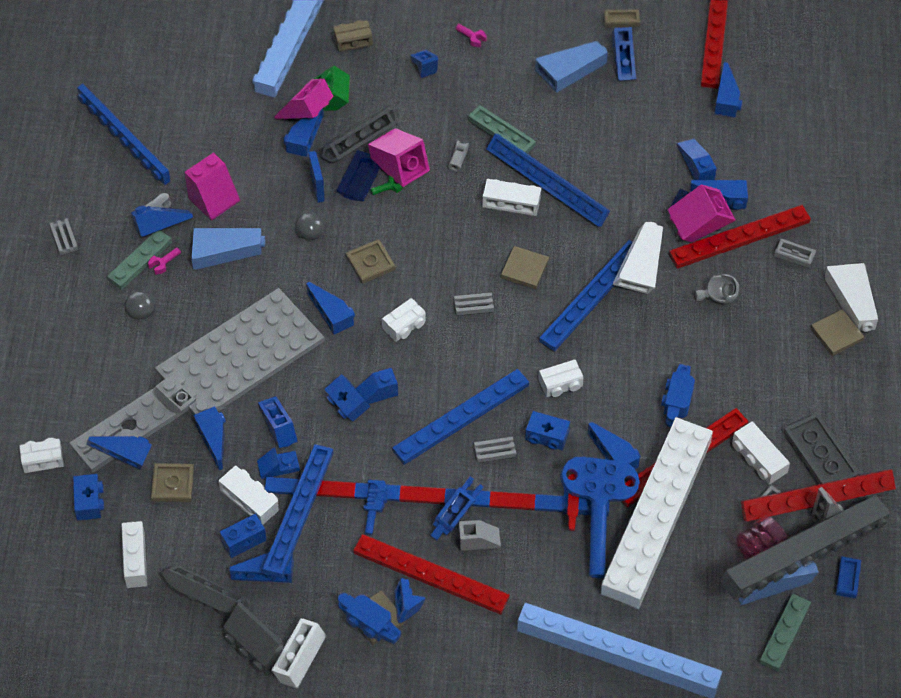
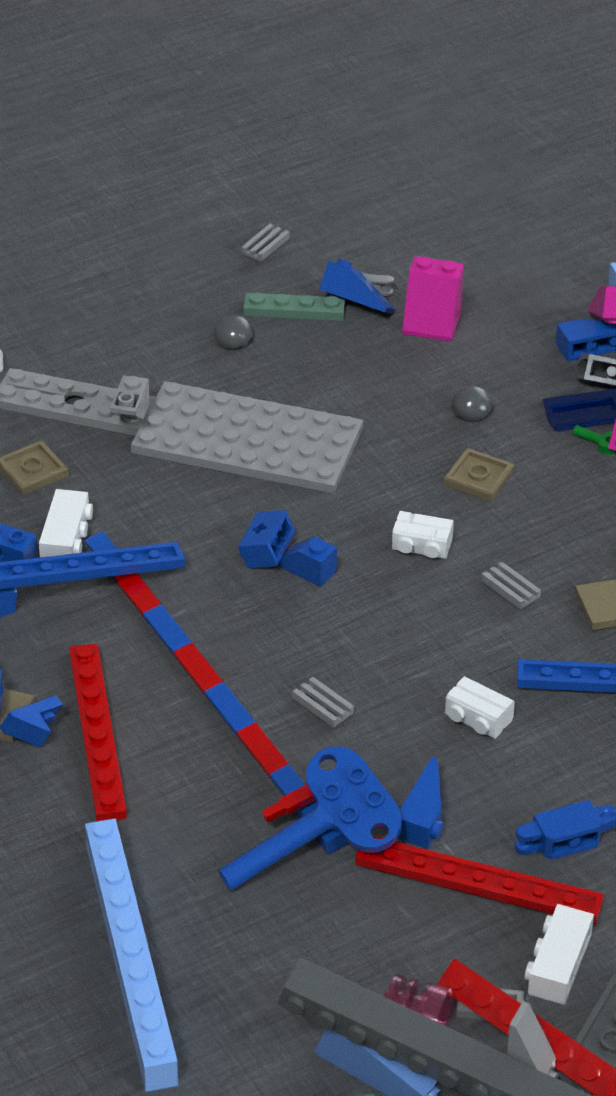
camera: 55 degrees right, 15 degrees down
blue plate [77,84,170,185] -> none
blue slope [86,436,152,470] -> none
dark pink bar [148,247,181,275] -> none
medium blue slope [192,228,265,269] -> none
blue slope [194,406,226,470] -> none
blue slope [257,448,300,479] -> none
blue slope [258,396,298,448] -> none
blue slope [306,282,355,335] -> none
blue tile [309,151,325,203] -> none
blue piece [364,480,388,535] -> none
blue plate [392,369,529,465] -> none
blue hinge [430,476,484,541] -> none
light grey slope [459,520,501,551] -> none
blue brick [525,411,570,451] -> none
white brick [601,417,713,609] -> none

